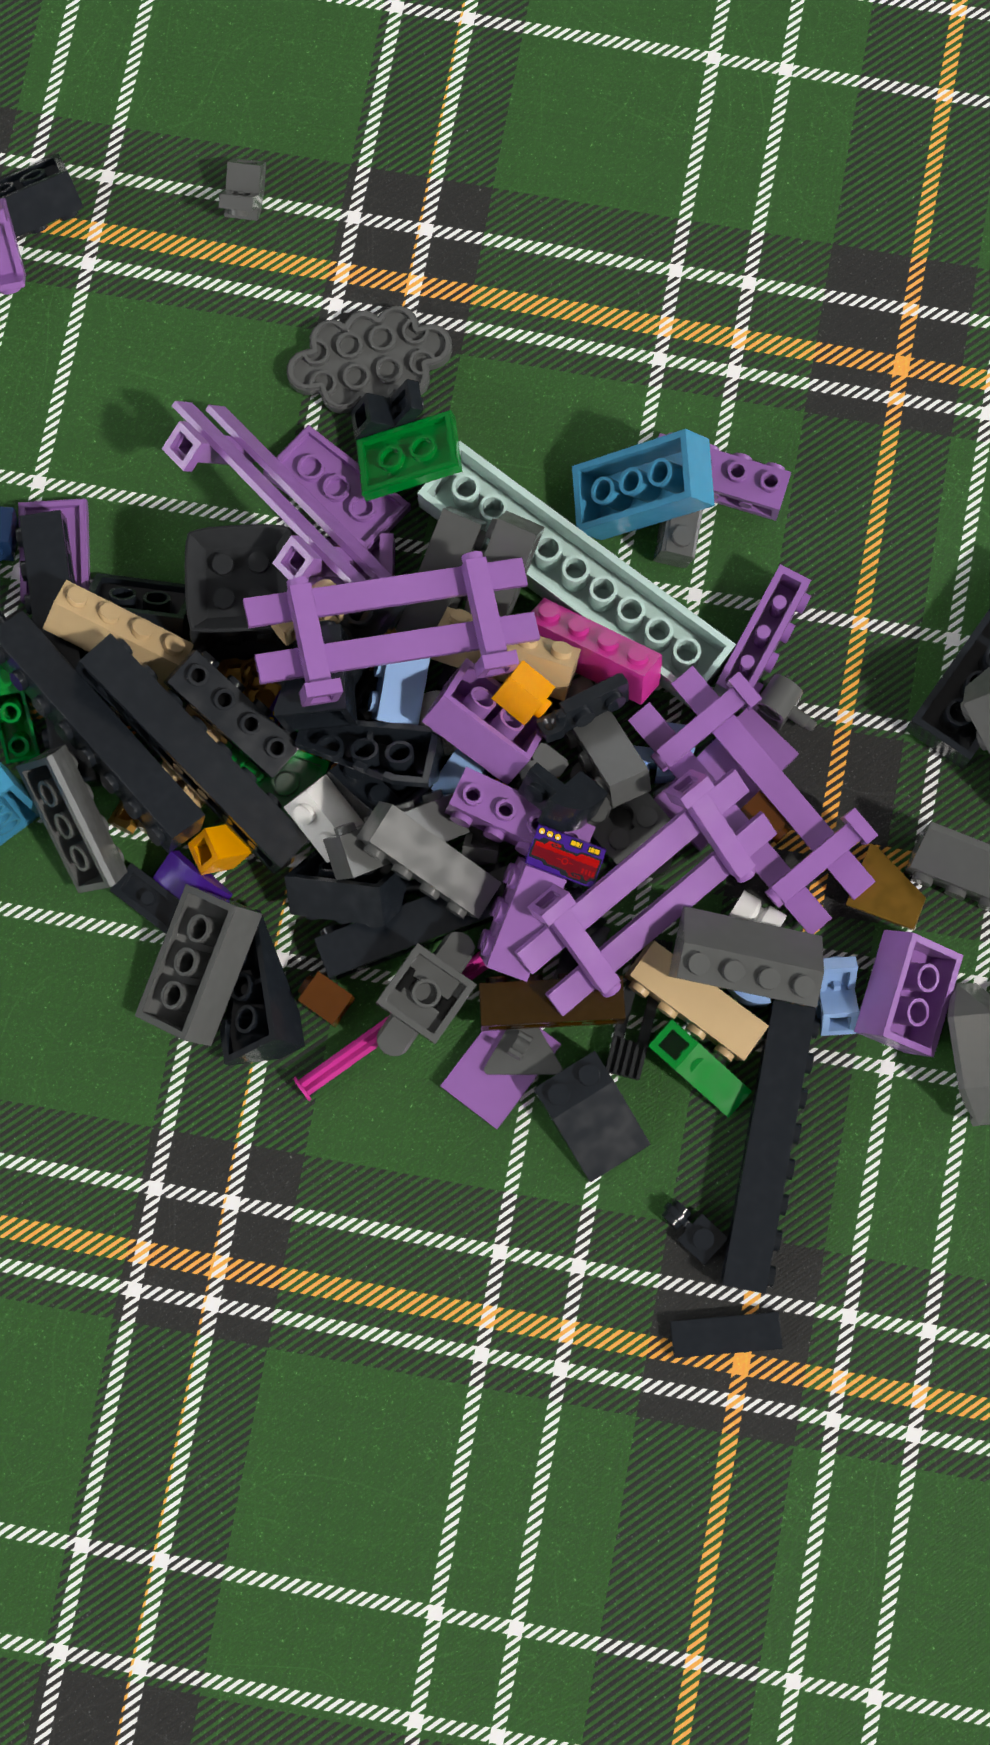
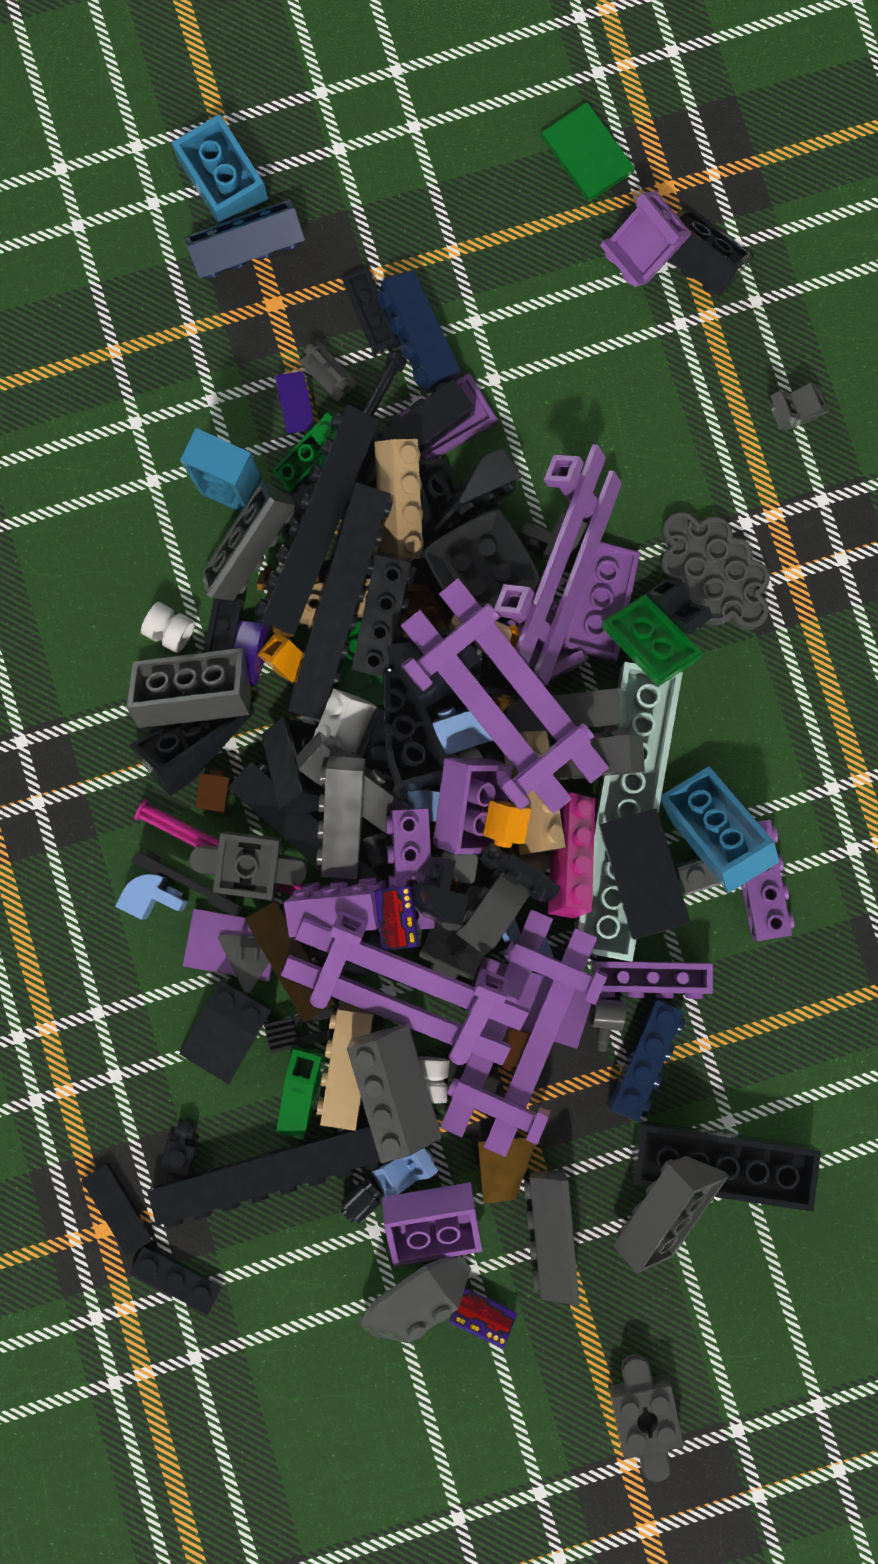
camera: 60 degrees right, 5 degrees up
none -> light blue brick [115,874,188,920]
none -> black plate [129,1244,223,1315]
none -> black container [131,849,243,916]
none -> white wheel [141,602,195,654]
none -> black brick [341,1178,385,1223]
none -> black slope [433,448,522,534]
none -> dark grey brick [520,512,588,562]
none -> black tile [599,808,691,940]
none -> dark blue brick [607,998,686,1122]

